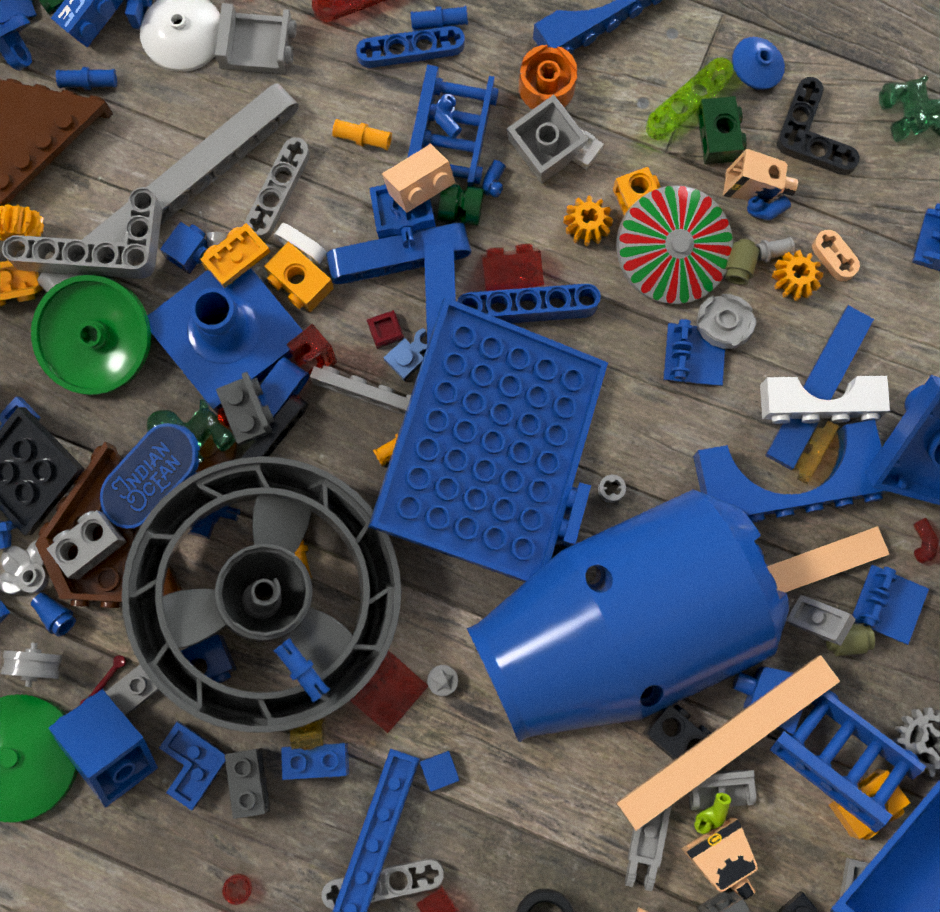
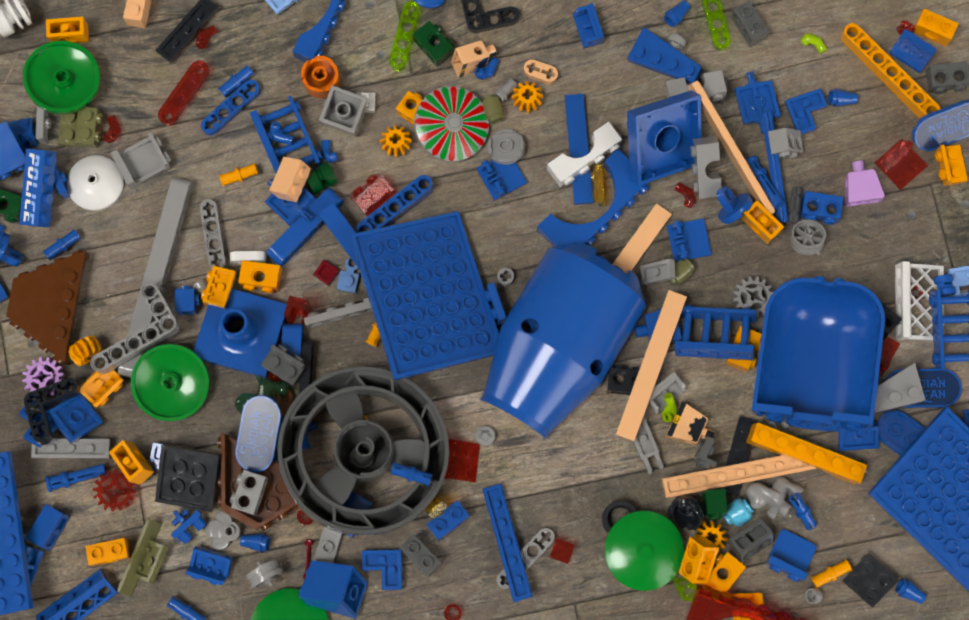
camera: 30 degrees left, 0 degrees up
blue tile [420,751,460,792] -> none

